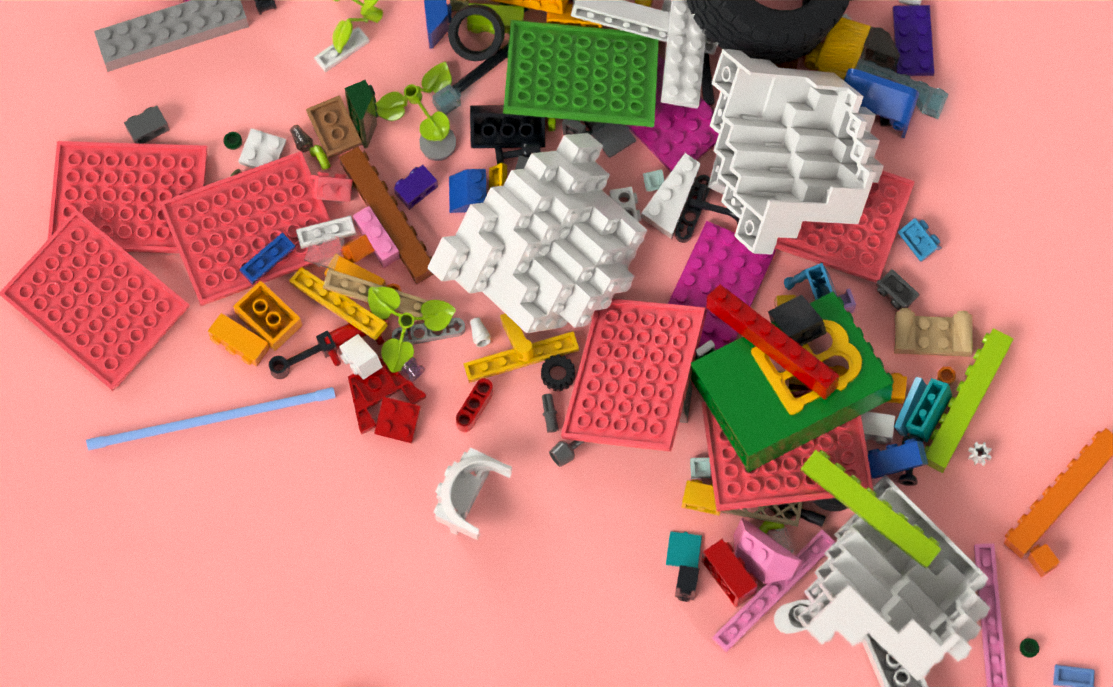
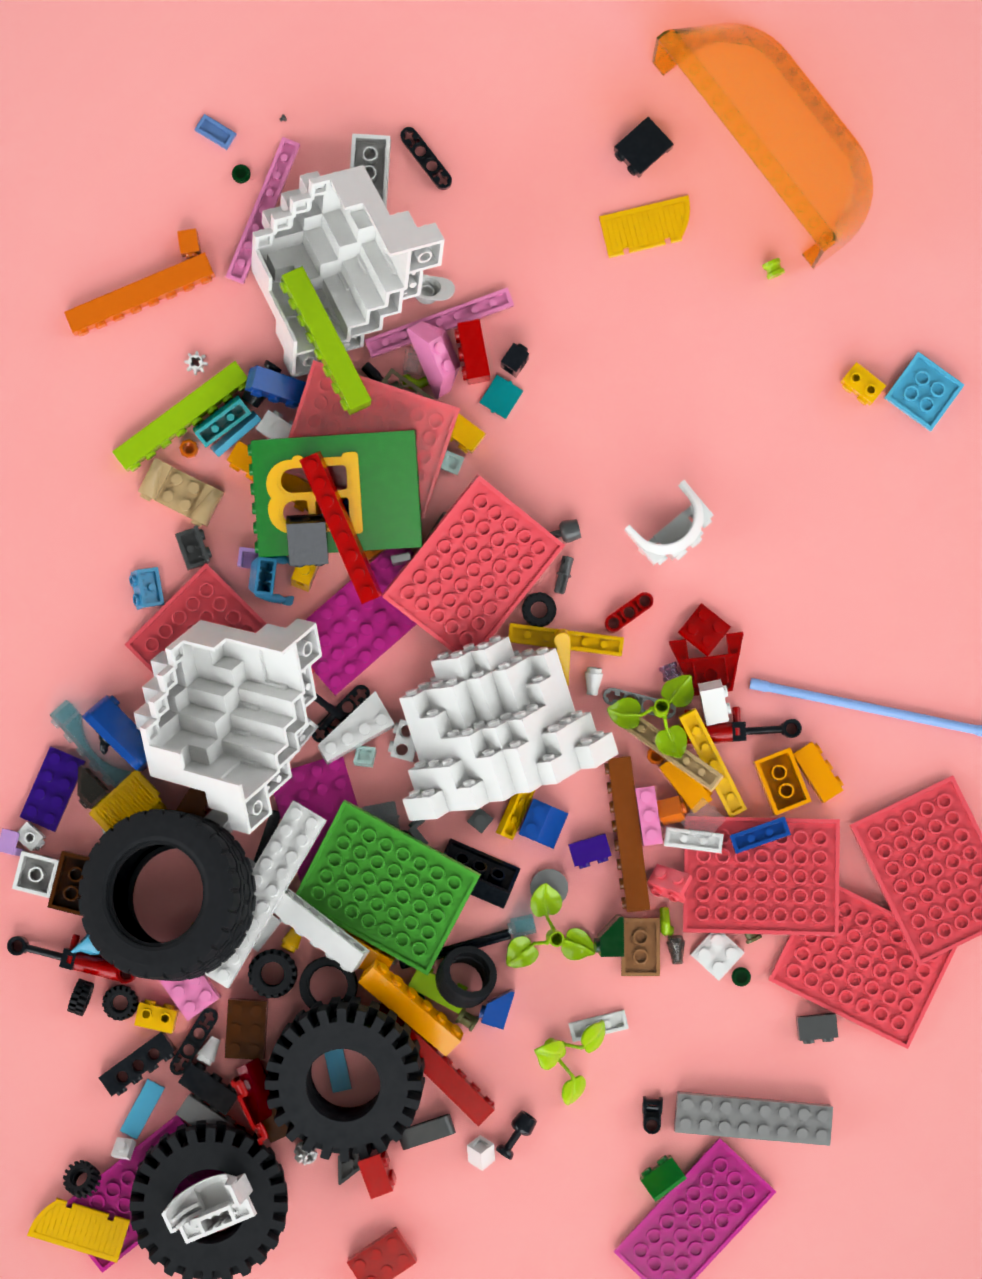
camera: 155 degrees left, 15 degrees up
black piece [495,141,541,165] -> none

